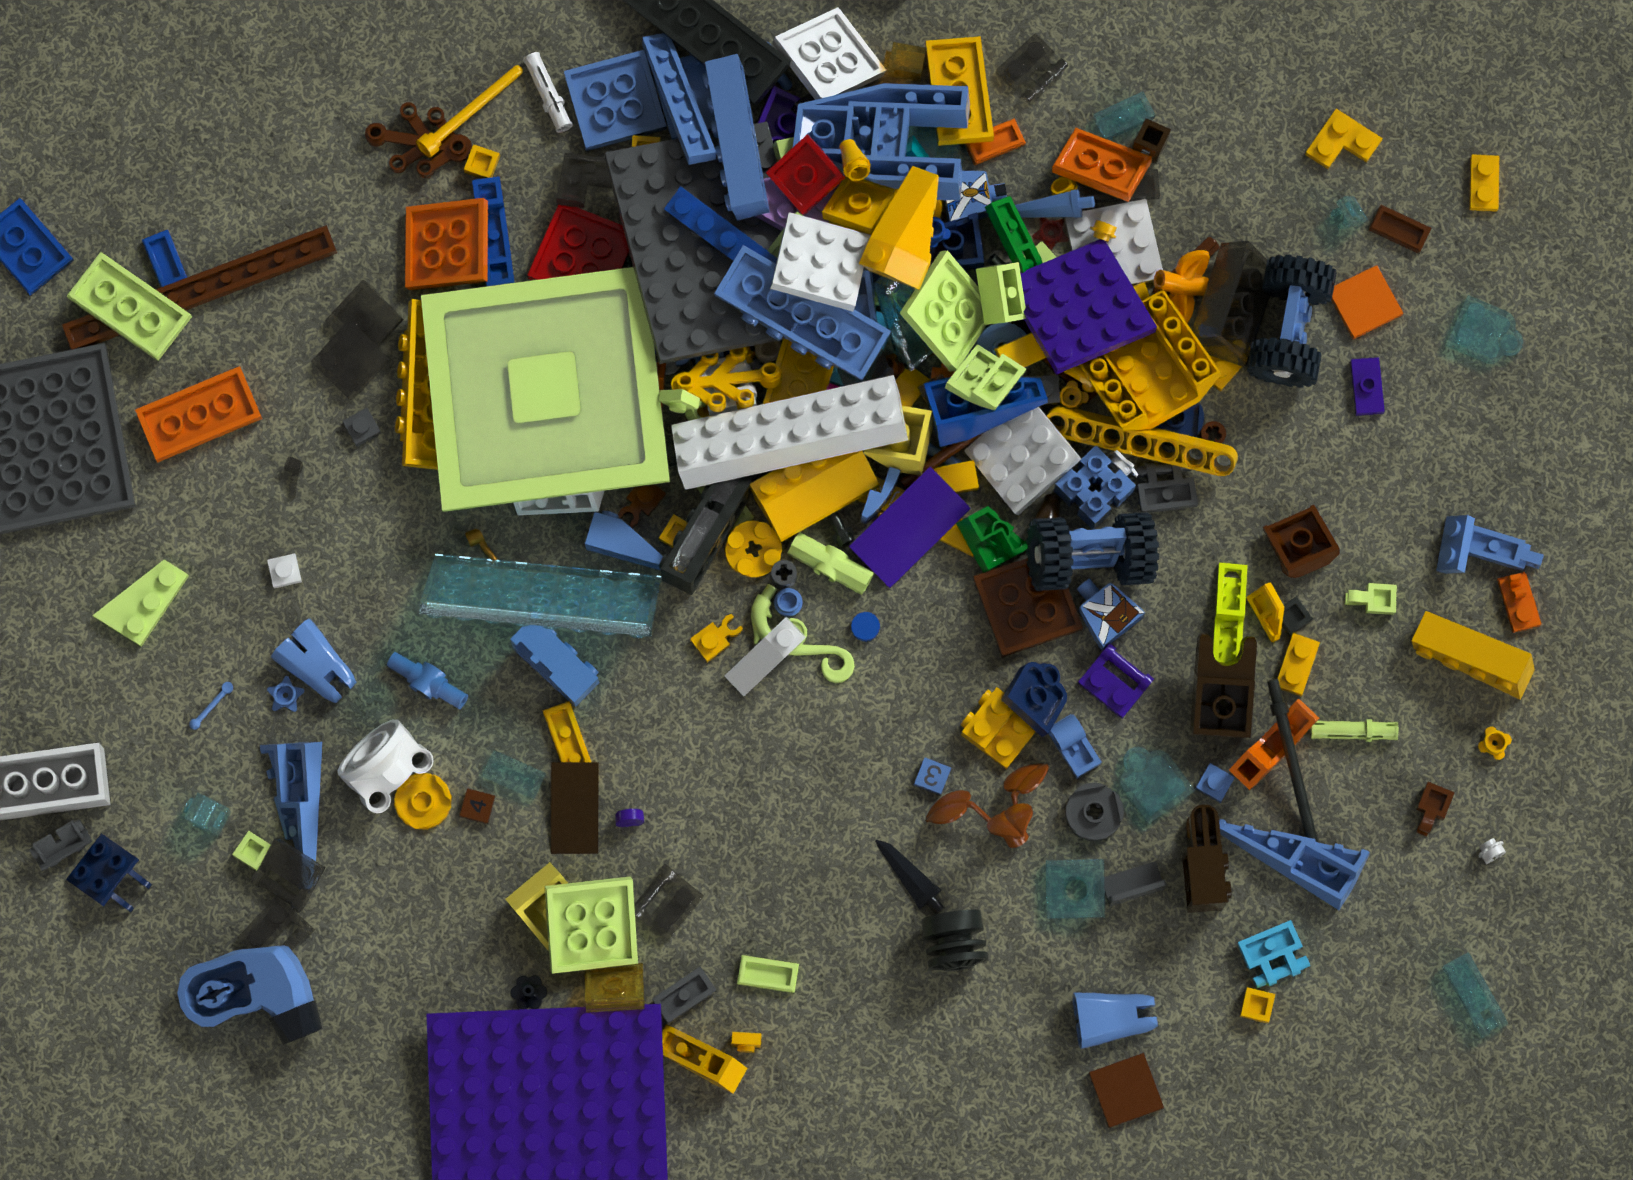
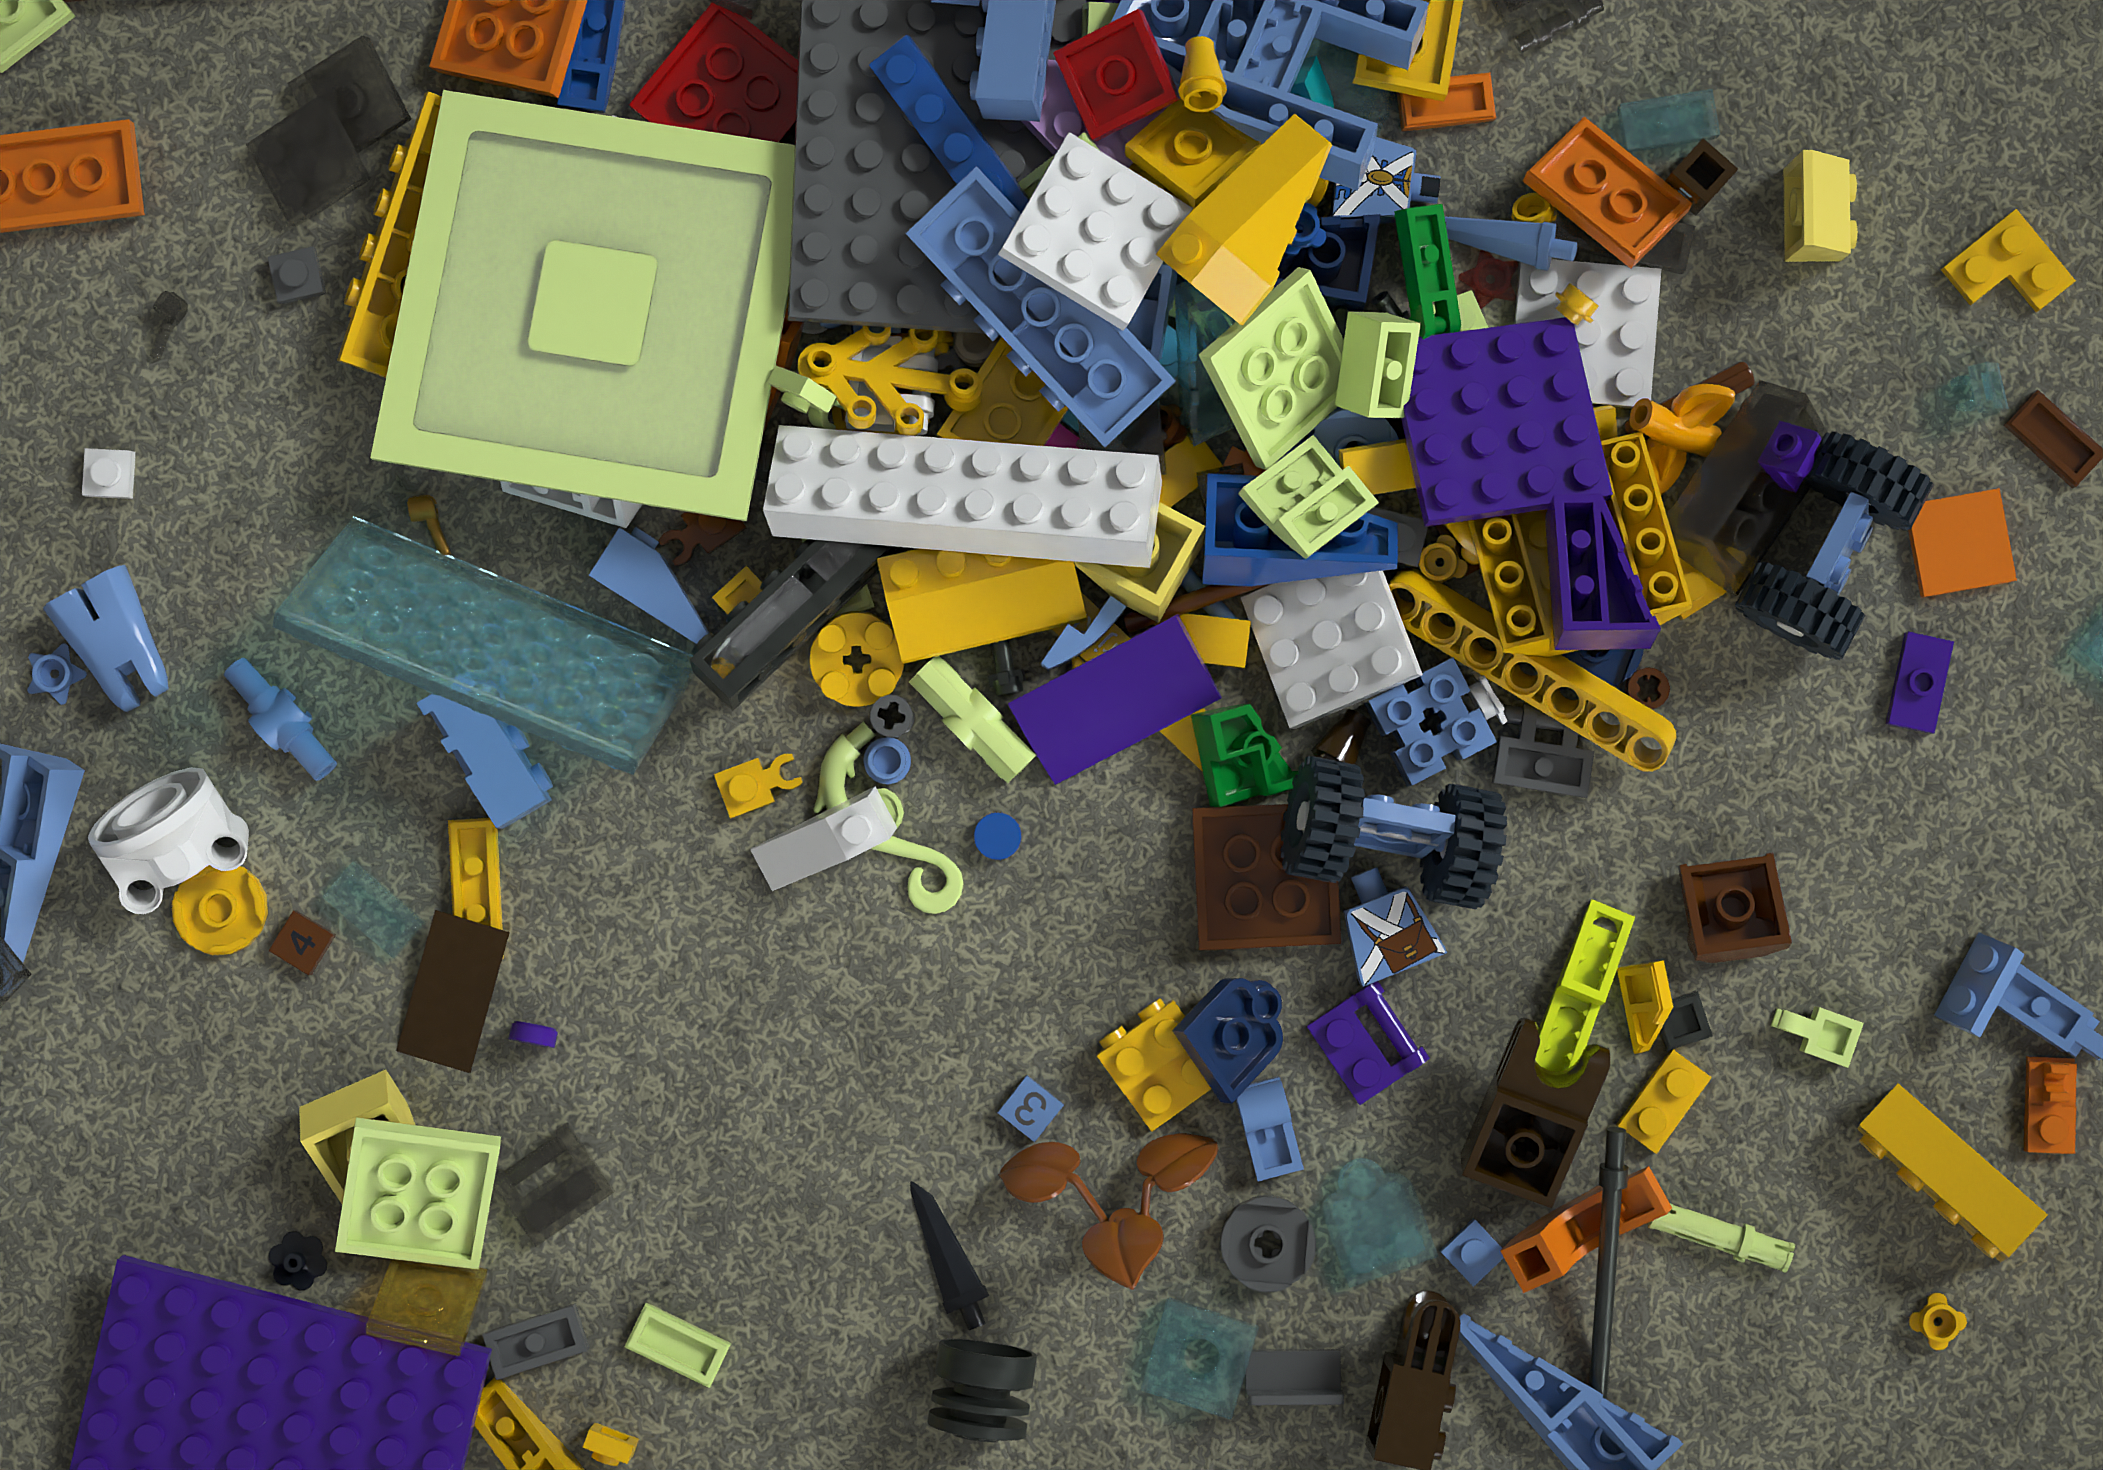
camera: 20 degrees right, 10 degrees up
reddish brown plate [1416,782,1455,837] -> none
none -> dark purple wedge [1545,493,1661,650]
none -> dark purple bracket [1758,421,1822,492]
none -> light yellow slope [1783,150,1858,262]

